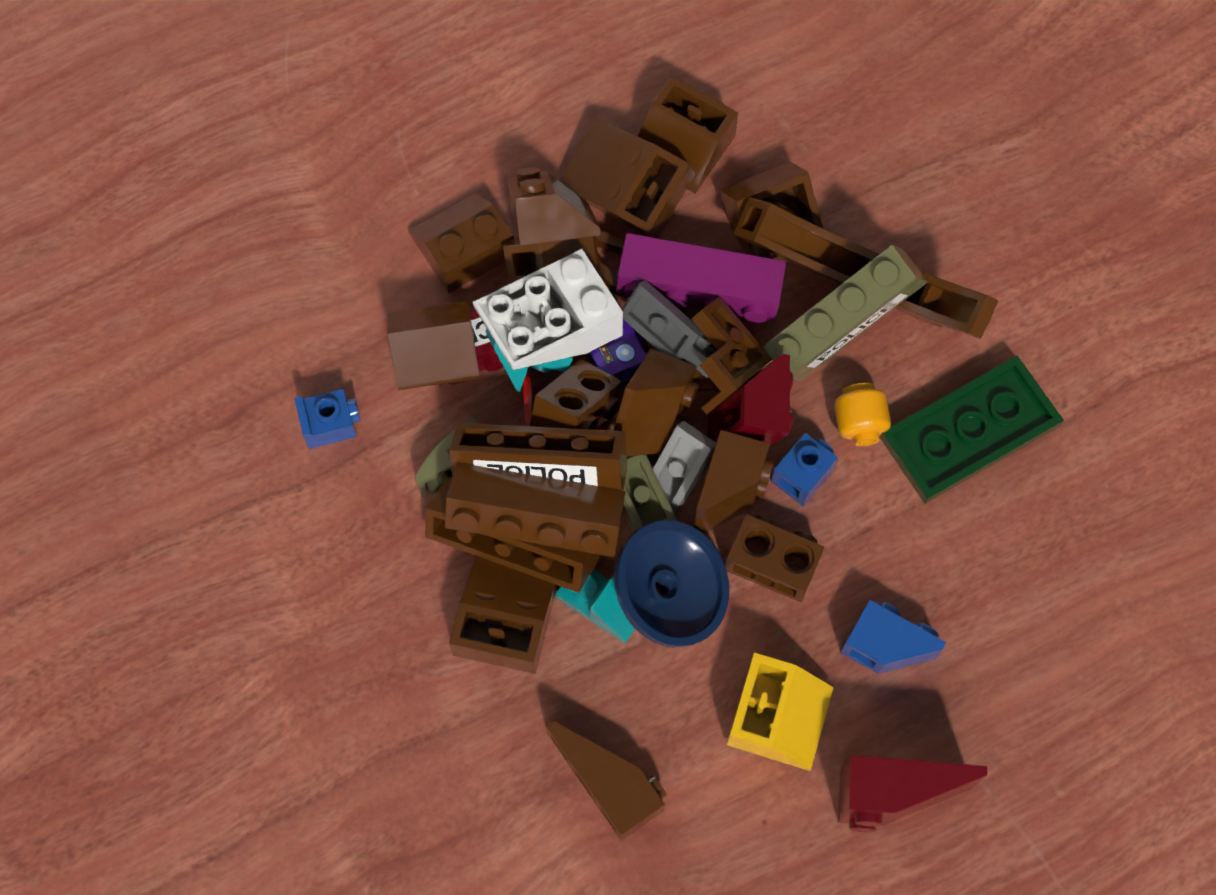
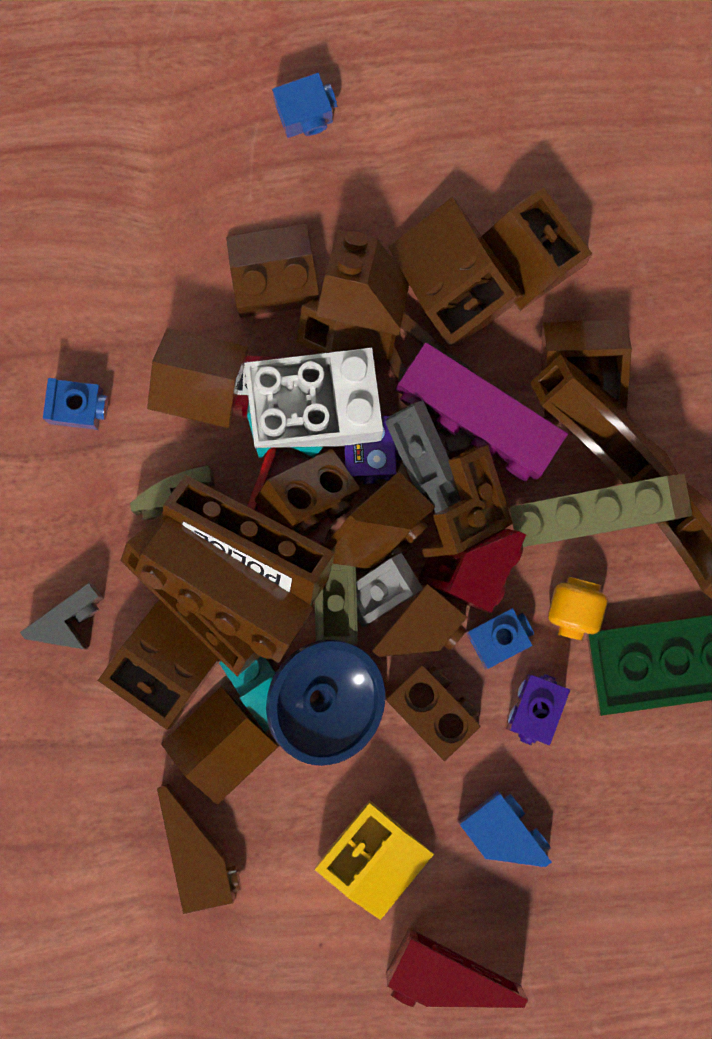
camera: 25 degrees right, 15 degrees up
none -> dark grey slope [20,583,104,650]
none -> reddish brown slope [161,686,278,805]
none -> blue brick [272,73,338,138]
none -> dark purple head [506,674,570,746]

